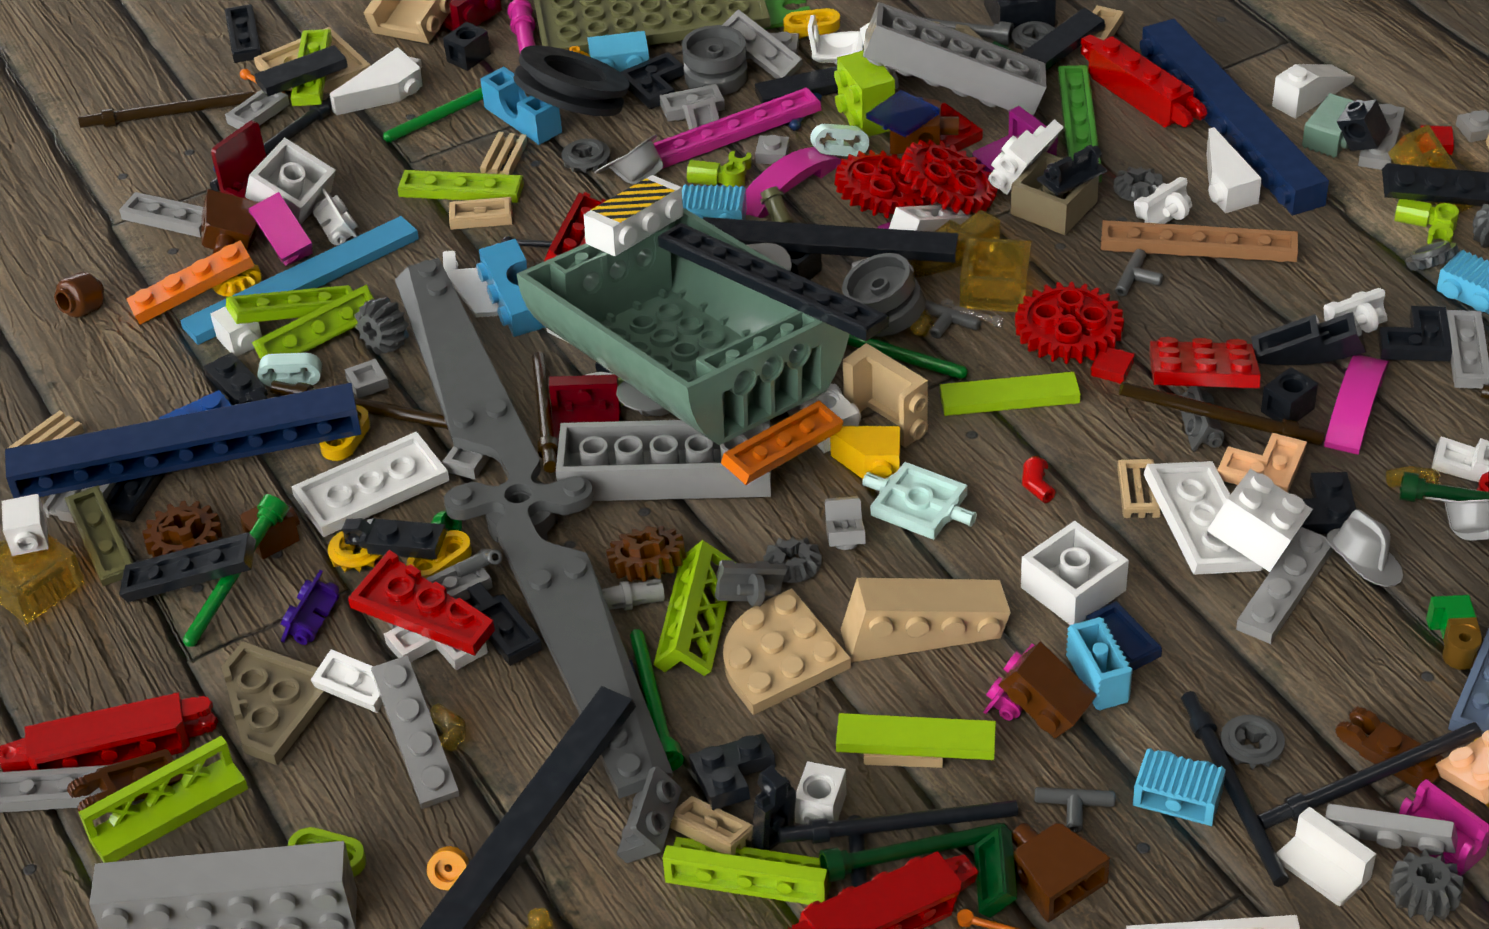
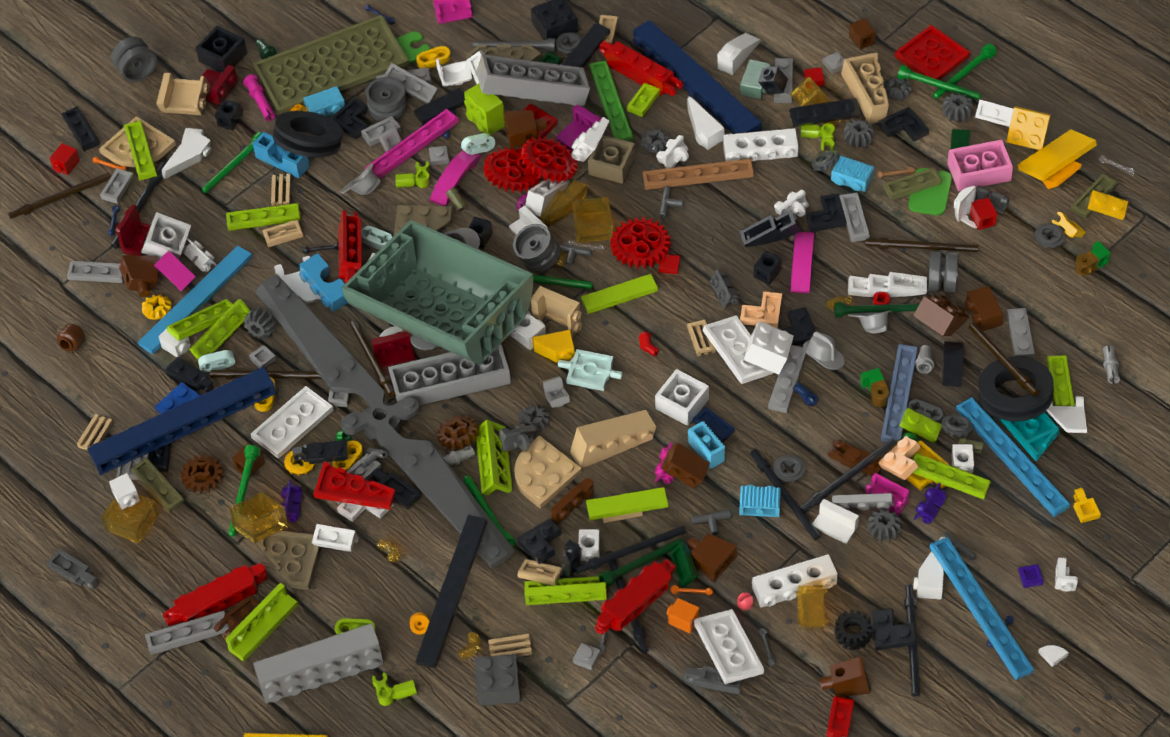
camera: 15 degrees left, 10 degrees up
black plate [119,532,256,602] -> none
orange plate [126,240,255,325] -> none
black tile [254,45,348,97] -> none
light grey plate [371,655,459,809] -> none
dark grey gear [561,139,610,174] -> none
white brick [584,175,683,256] -> none
dark grey bracket [617,766,682,863] -> none
black tile [658,223,889,341] -> none
medium azure brick [682,184,747,220] -> none
black tile [702,217,958,263] -> none
orange plate [721,400,844,485] -> none
clear blue piece [866,90,940,137] -> none
black hinge [1037,145,1107,196] -> none
dark brown bar [1119,381,1324,446] -> none
red plate [1149,337,1261,388] -> none
none -> red brick [50,143,80,175]
none -> clear yellow container [229,492,288,543]
none -> reddish brown hinge [551,478,594,525]
none -> lime plate [627,83,660,117]
none -> white brick [723,128,798,161]
none -> dark blue arm [793,382,818,406]

